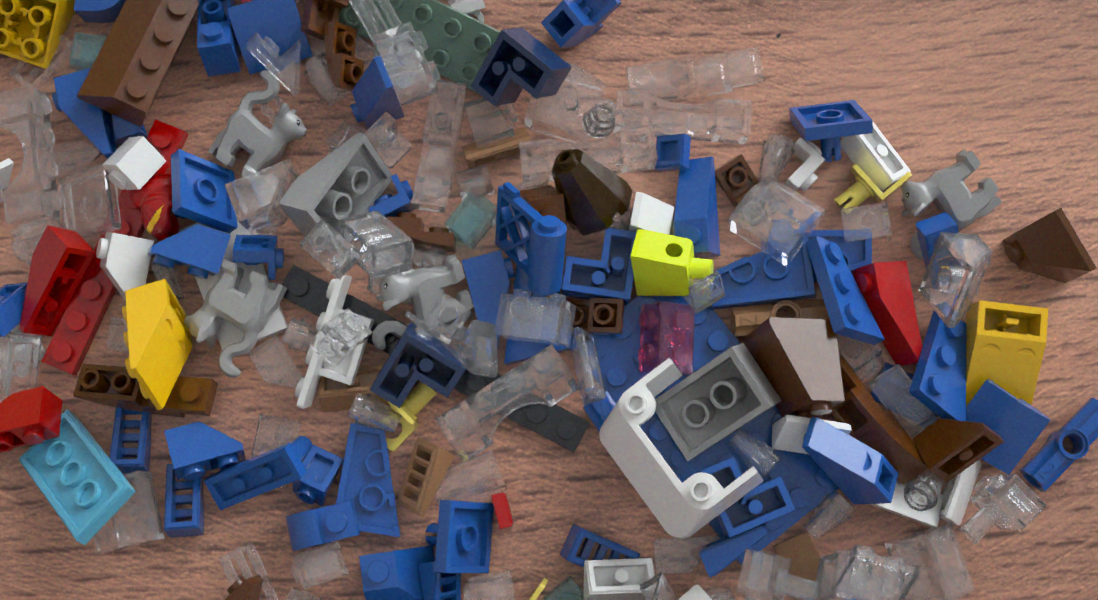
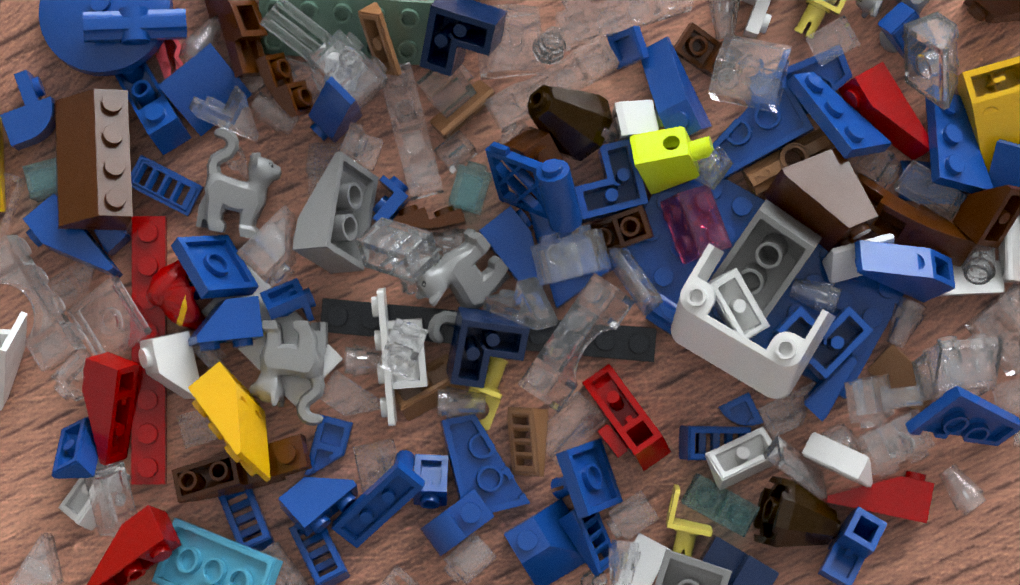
camera: 25 degrees left, 5 degrees up
white brick [102,136,166,190] -> none
clear bracket [300,220,362,280] -> none
clear bracket [405,294,471,345] -> none
none -> blue slope [131,155,204,217]
none -> blue tile [304,414,353,476]
none -> medium nougat slope [358,2,402,76]
none -> red slope [582,364,671,471]
none -> white slope [708,268,770,339]
none -> blue tile [718,392,764,426]

